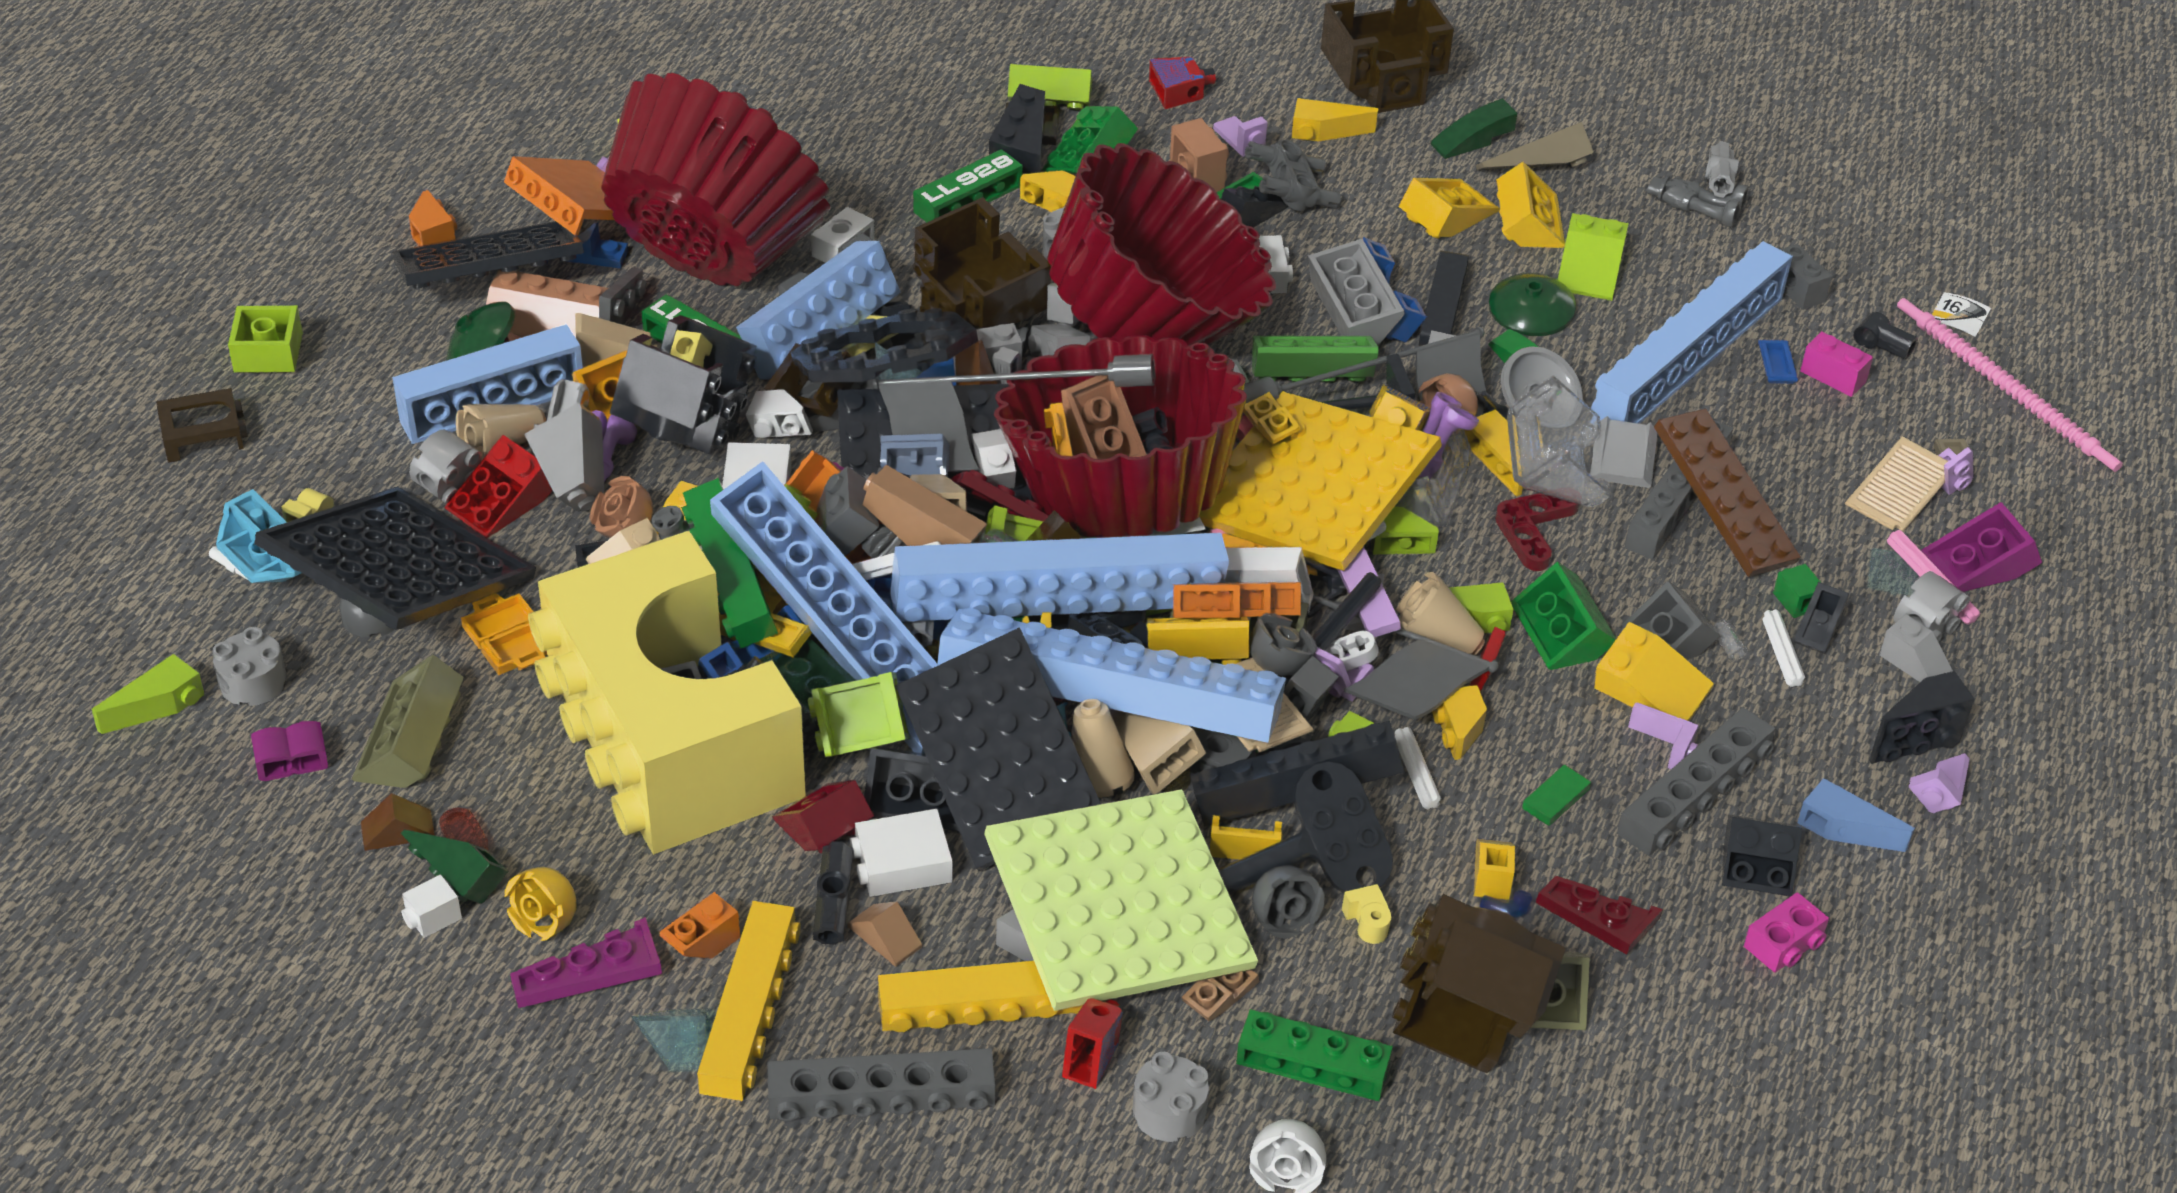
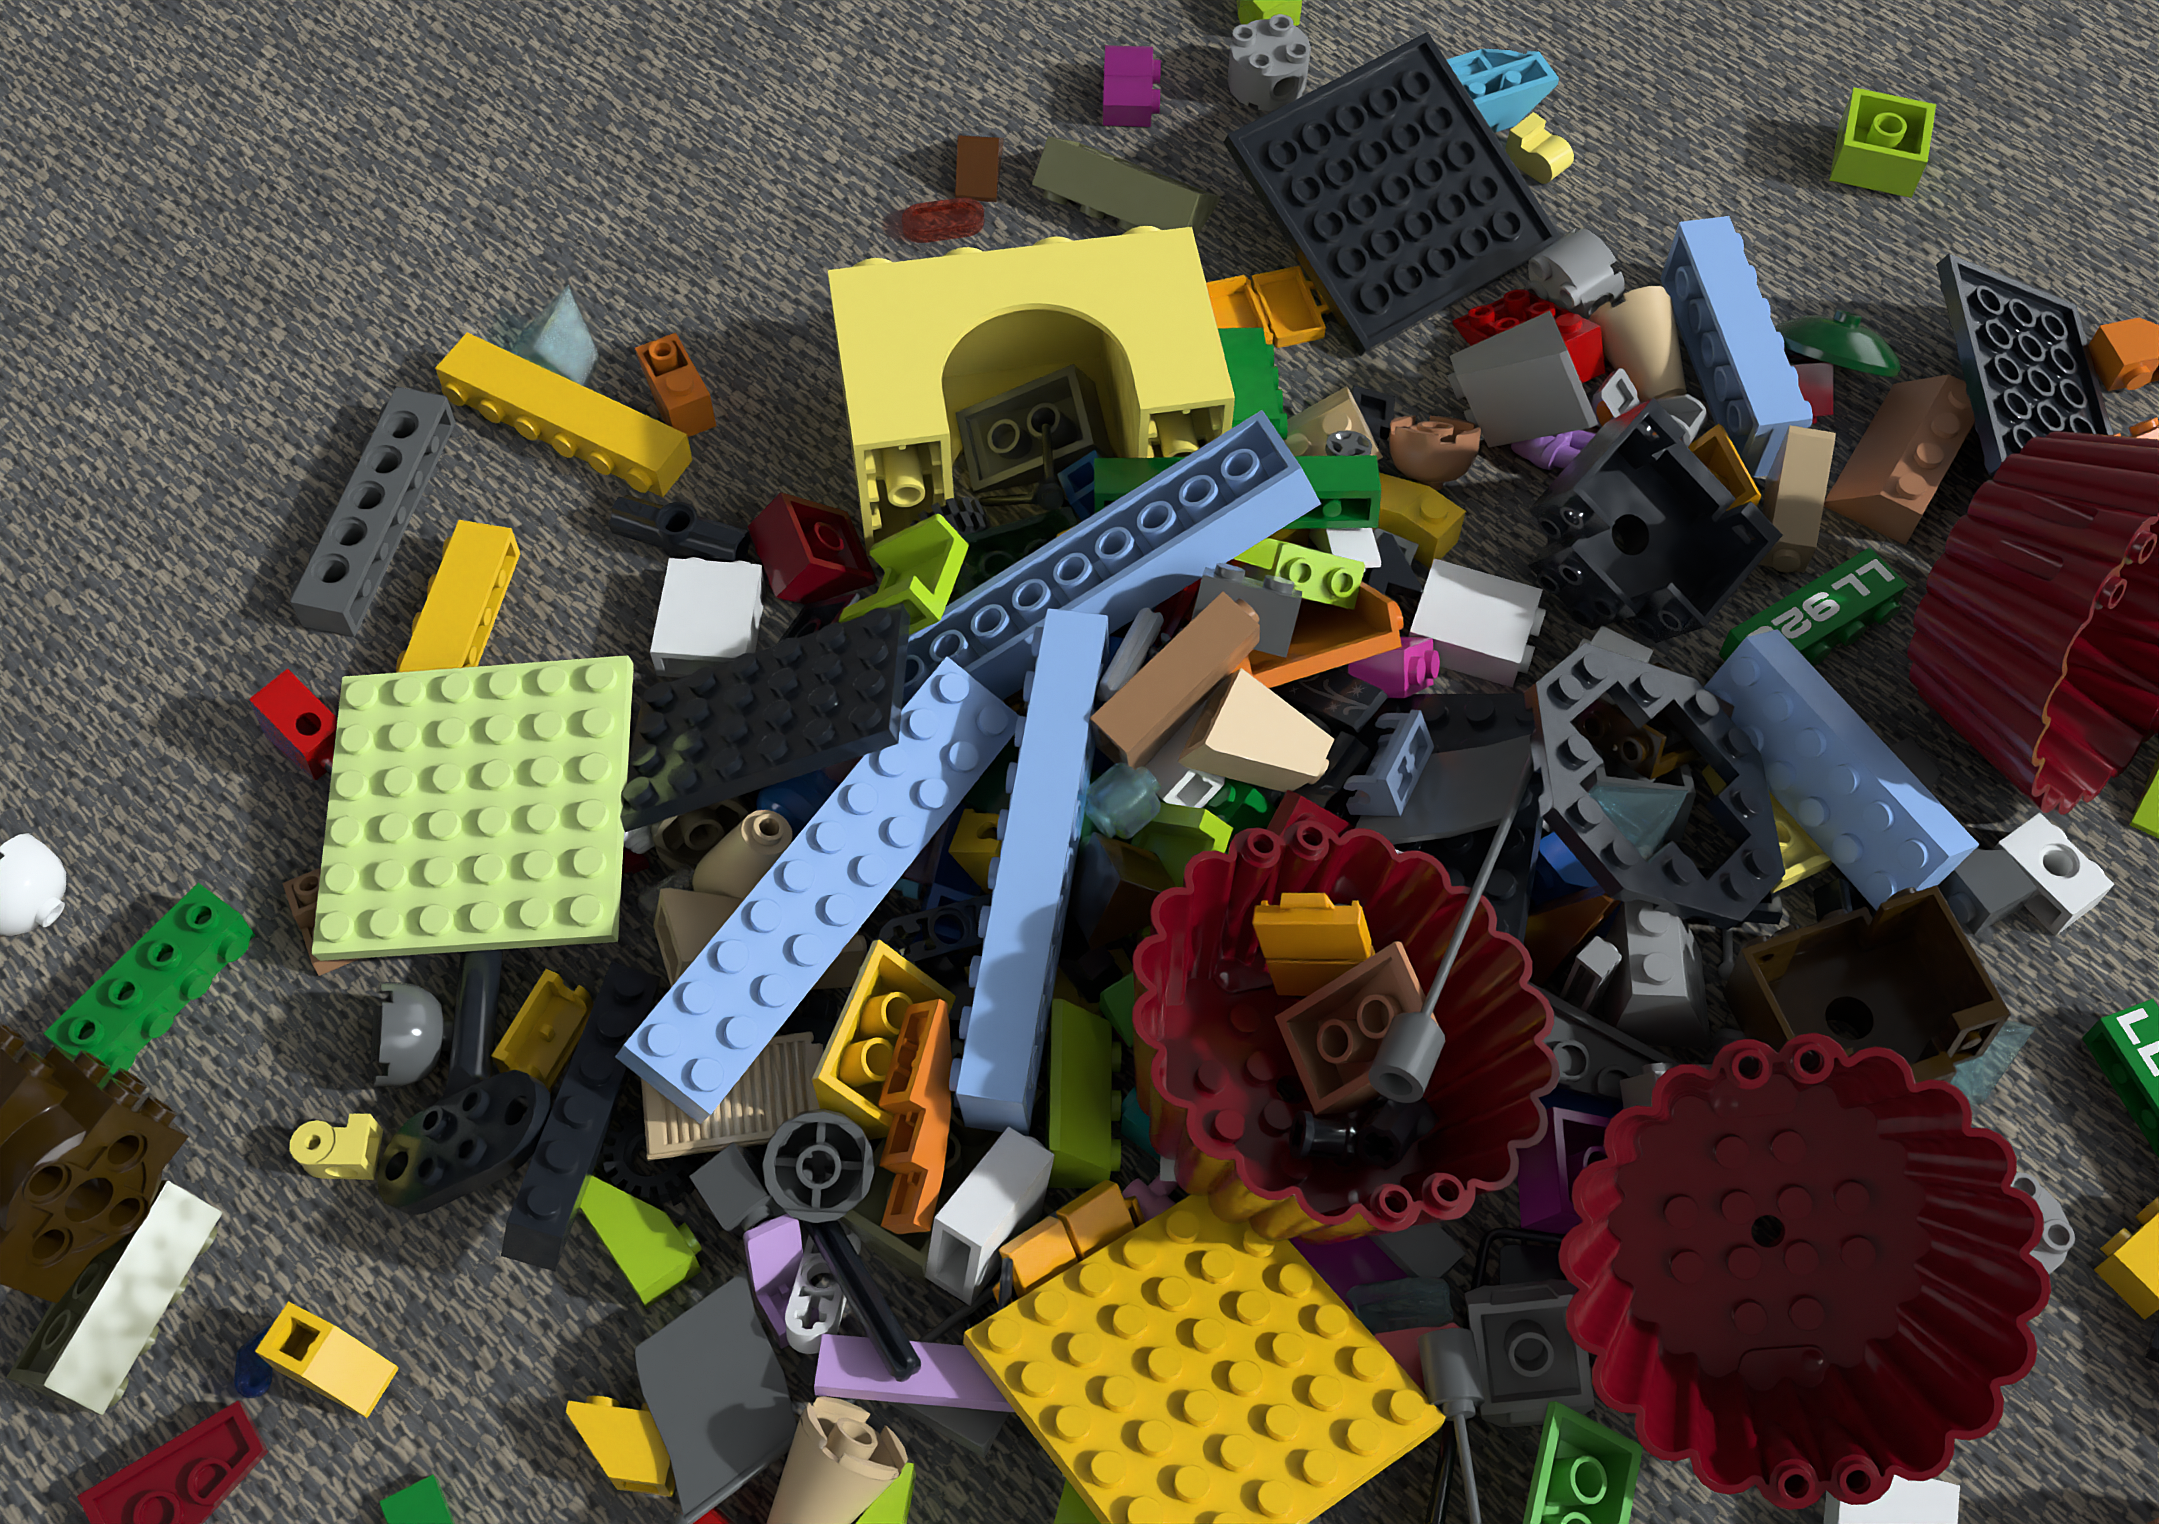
camera: 110 degrees right, 15 degrees up
dark brown panel [156,388,248,463] -> none
dark green slope [401,829,509,904] -> none
white brick [401,874,462,938] -> none
yellow cylinder [505,867,577,941] -> none
magenta wing [510,917,662,1008] -> none
dark grey wing [599,267,646,325] -> none
light yellow leg [670,330,713,367] -> none
medium nougat slope [847,901,922,967] -> none
light grey brick [1132,1052,1209,1142] -> none
yellow slope [1243,392,1300,444] -> none
white axle [1395,727,1441,809] -> none

